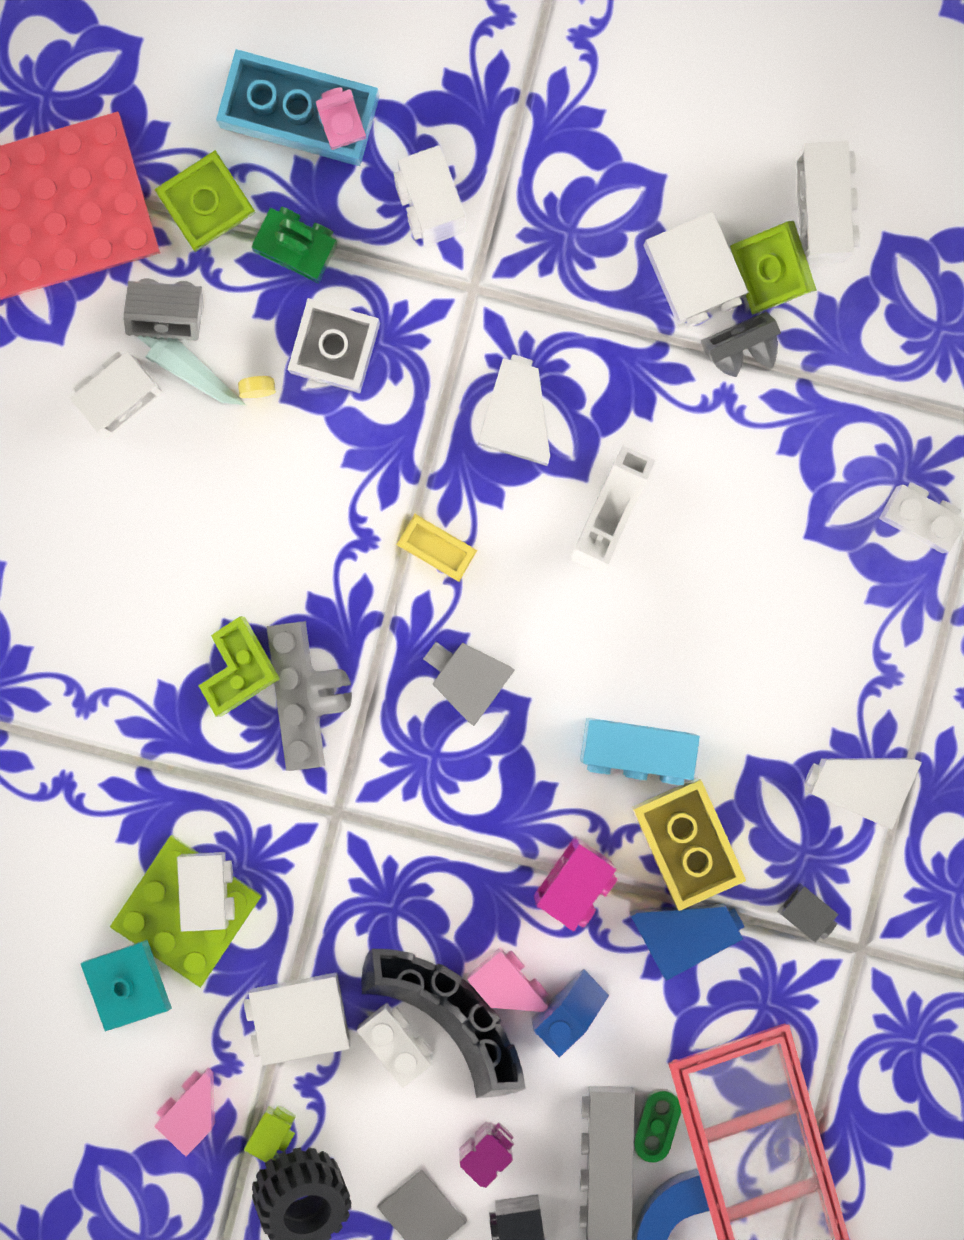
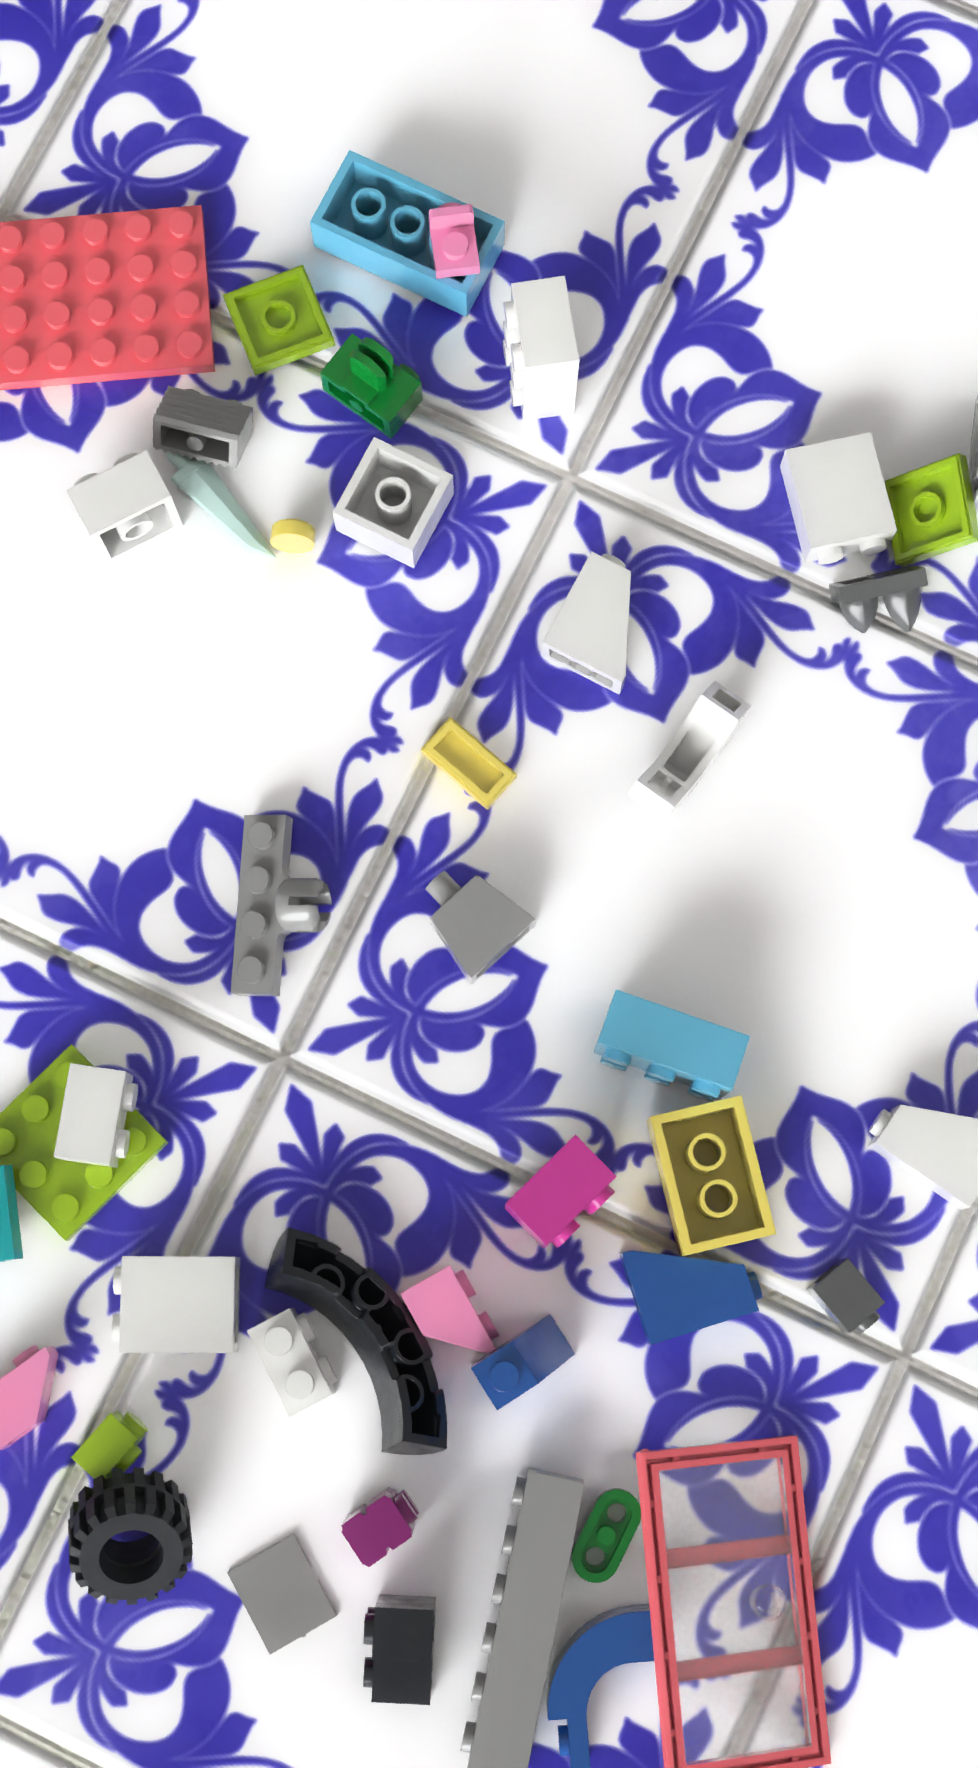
camera: 15 degrees right, 10 degrees down
lime plate [199,616,280,717] -> none

